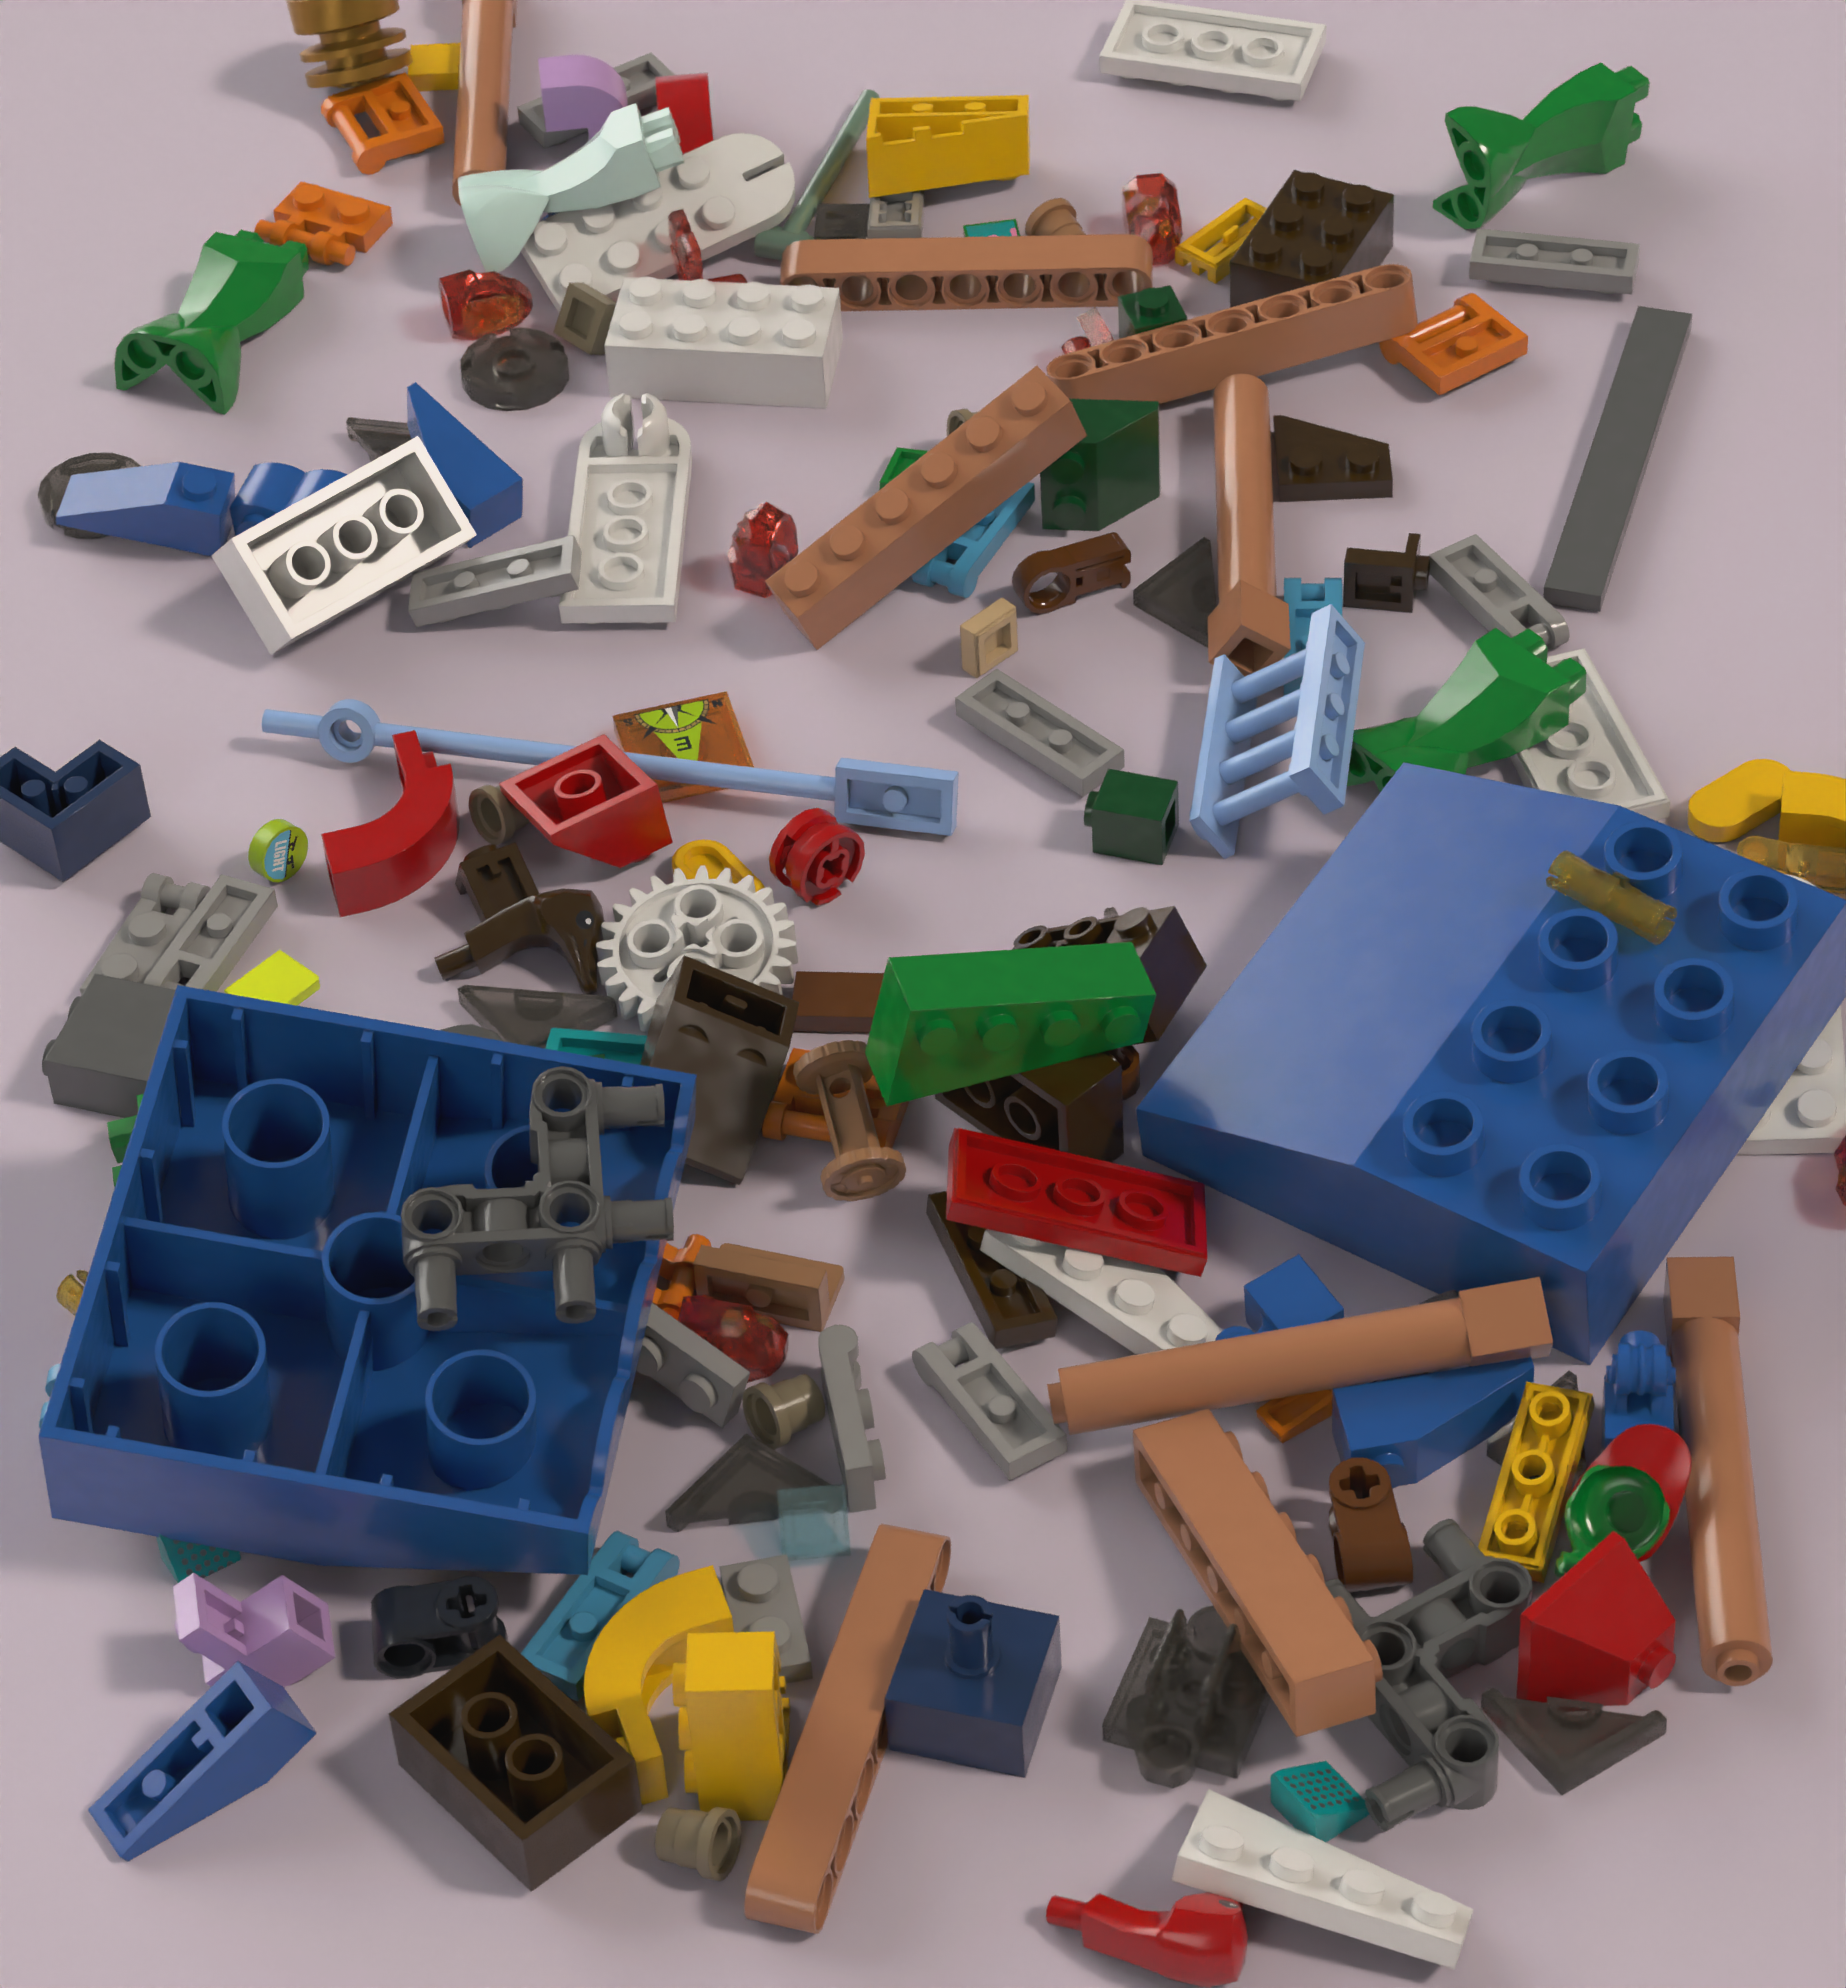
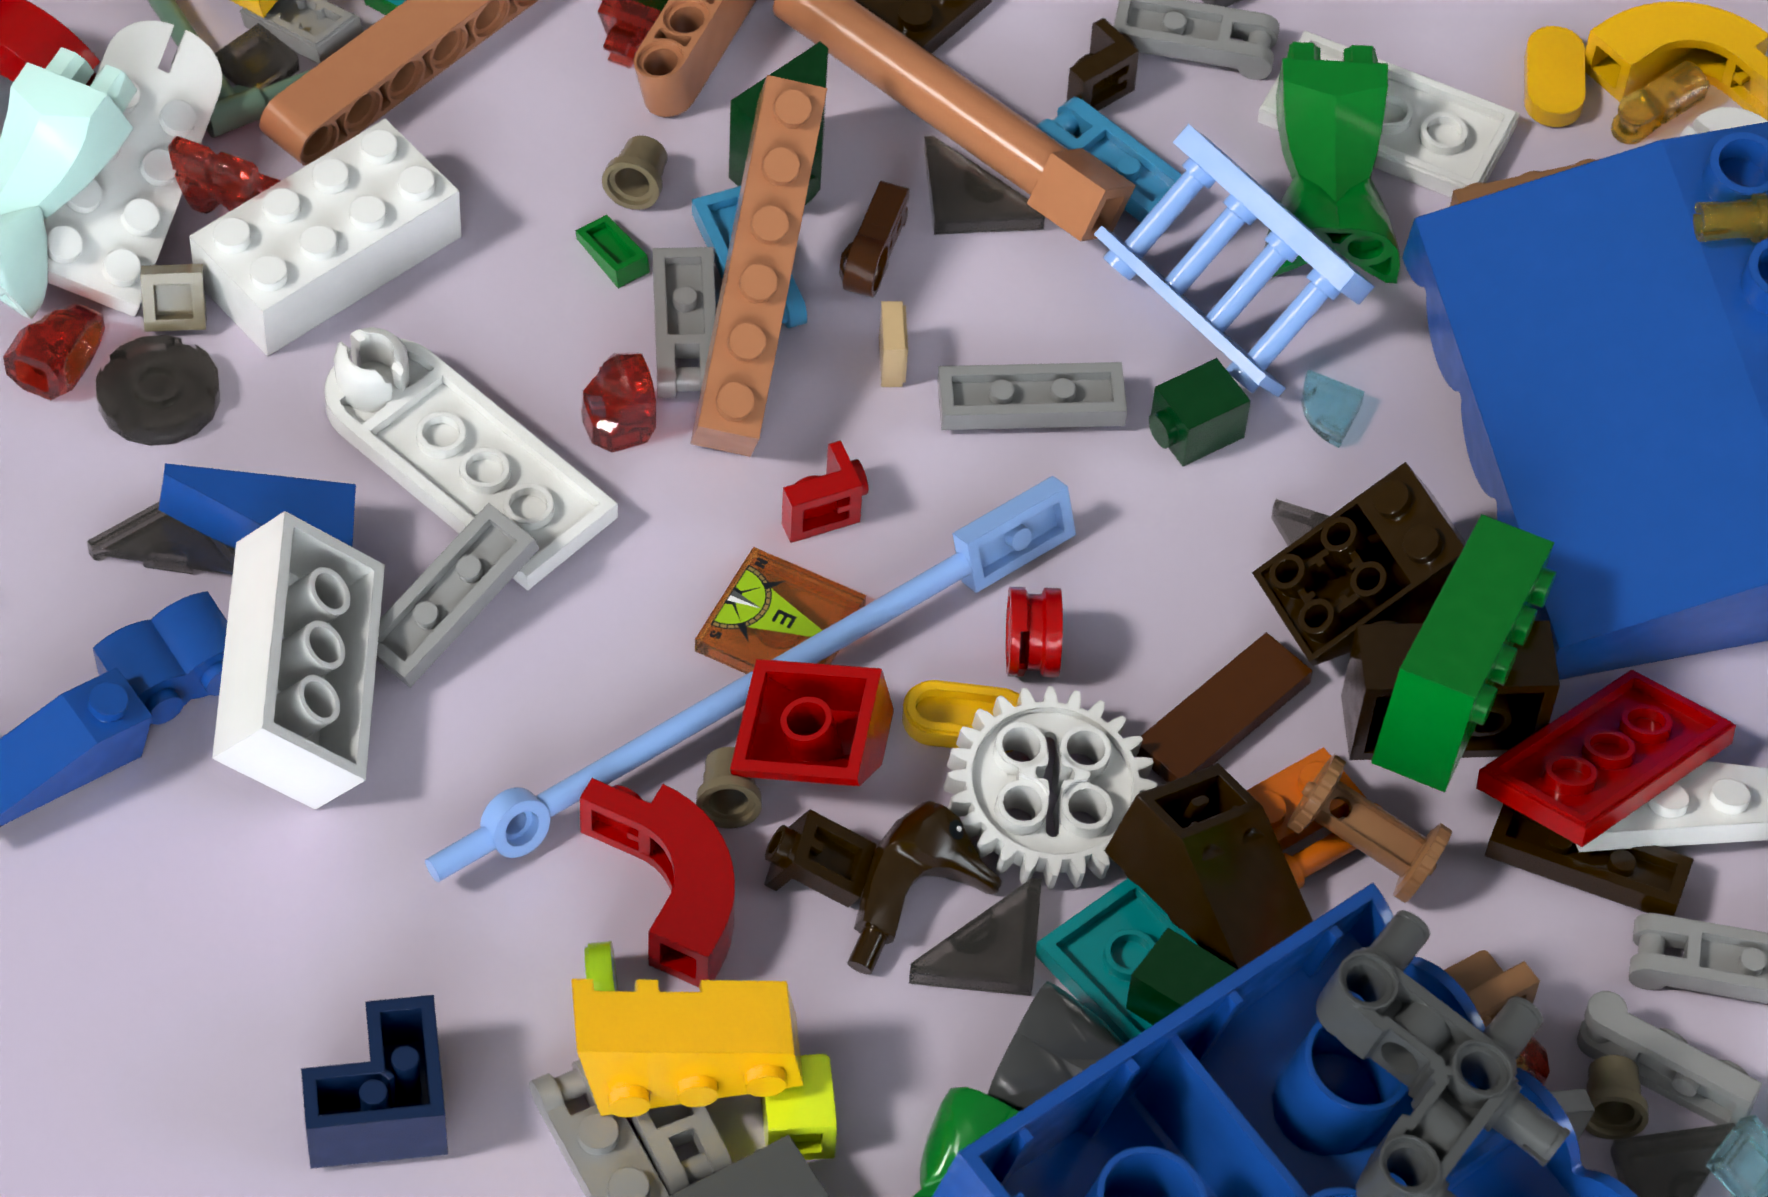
camera: 55 degrees left, 10 degrees up
none -> yellow wedge [571,979,804,1117]
none -> red bracket [782,441,869,543]
none -> clear light blue tile [1301,369,1365,448]

